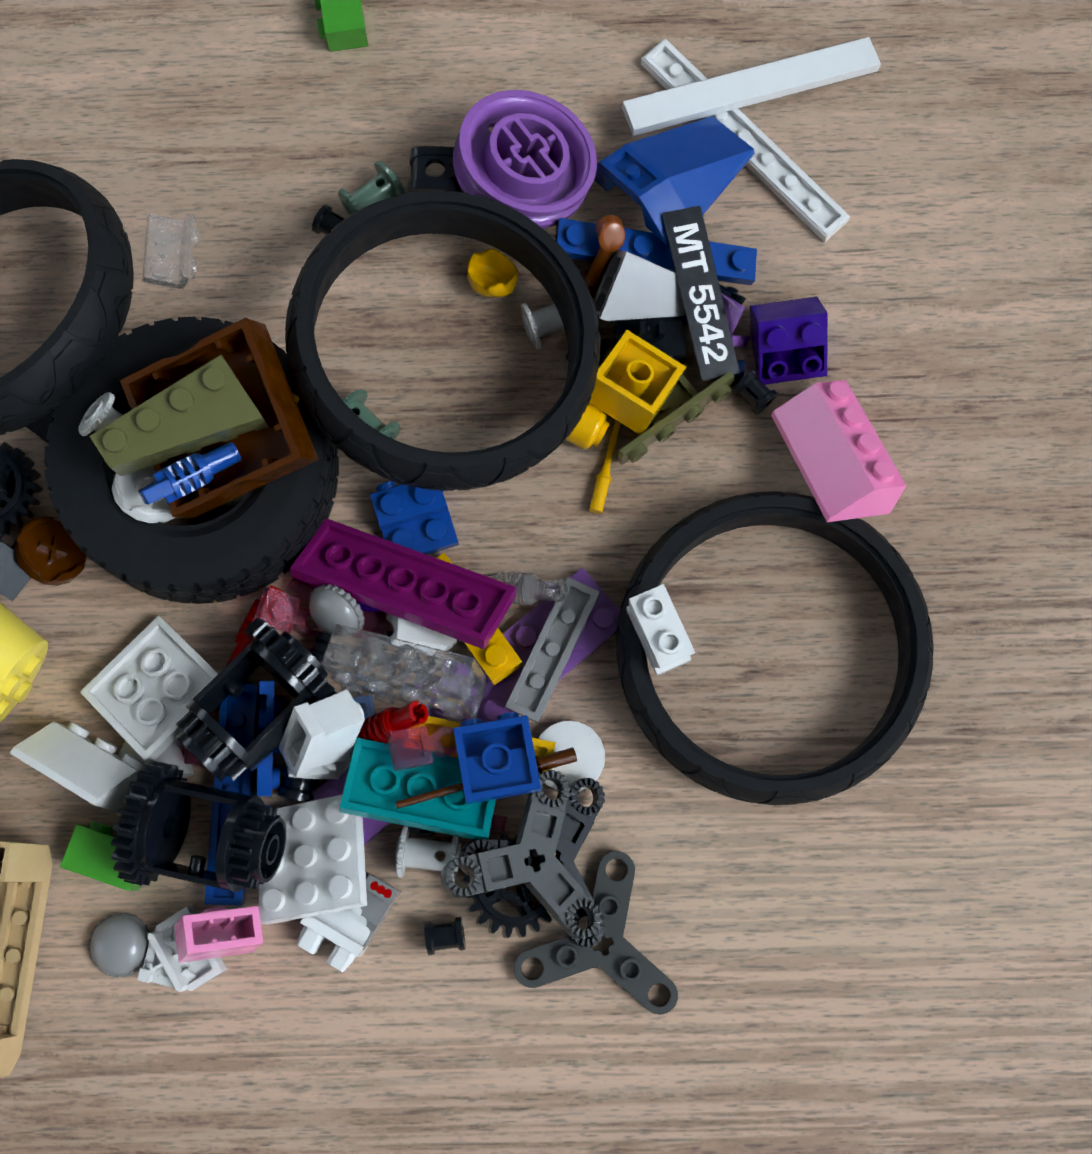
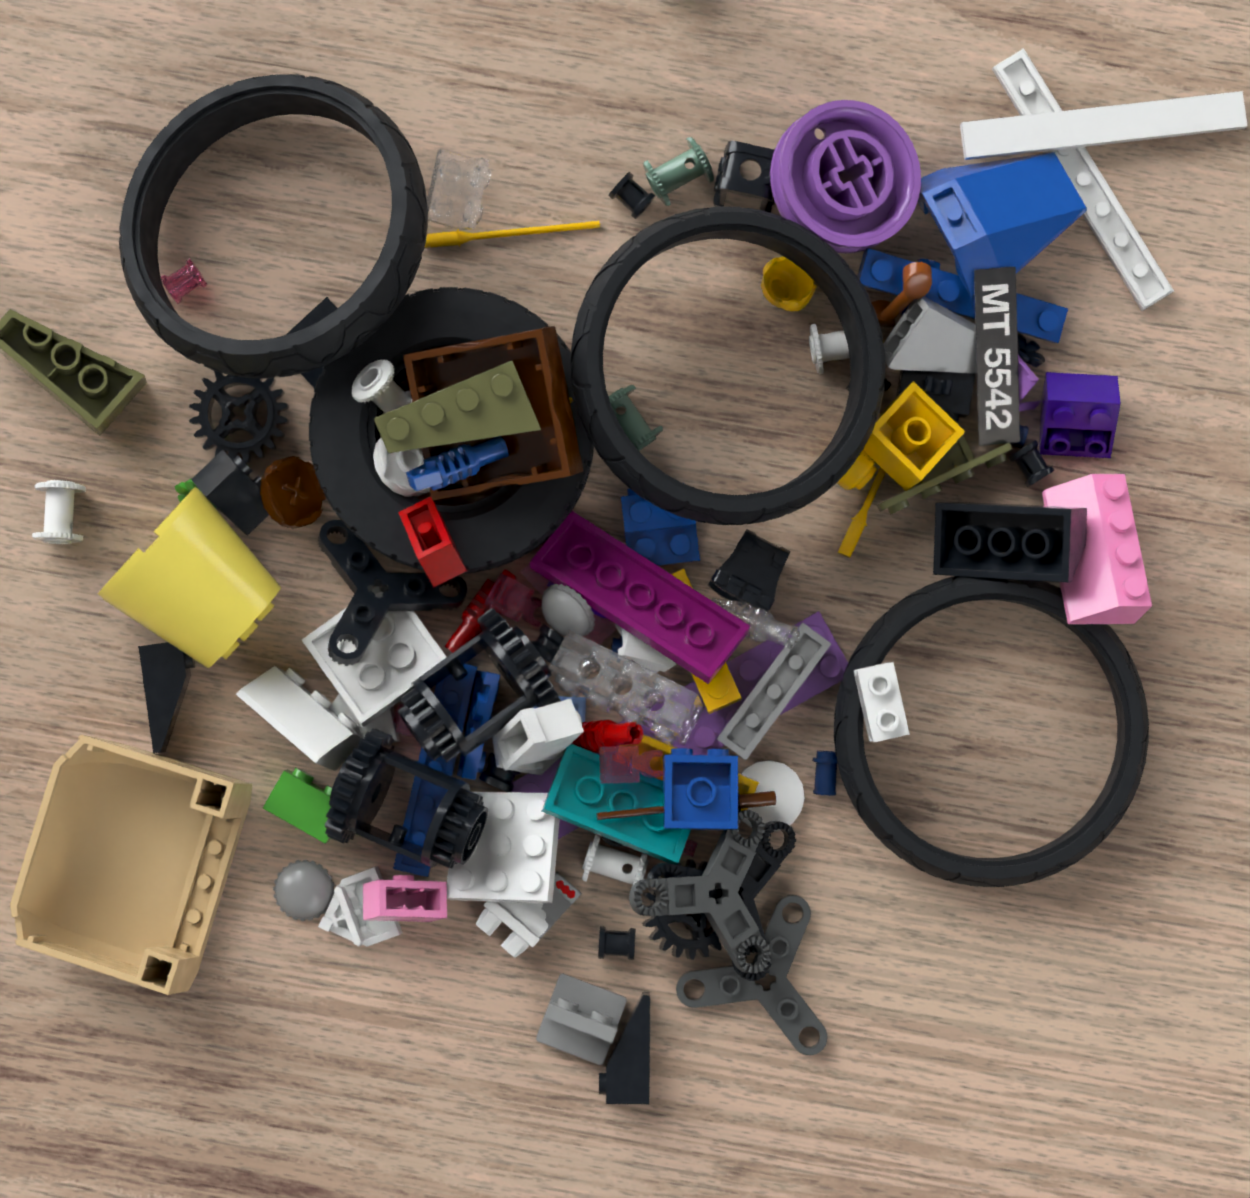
camera: 15 degrees right, 10 degrees up
none -> black piece [318,520,467,666]
none -> red slope [398,496,467,587]
none -> yellow piece [425,221,600,248]
none -> light grey bracket [536,973,627,1065]
none -> black slope [599,992,650,1104]
none -> black piece [708,529,790,615]
none -> dark blue pin [812,750,838,796]
none -> black slope [933,502,1087,583]

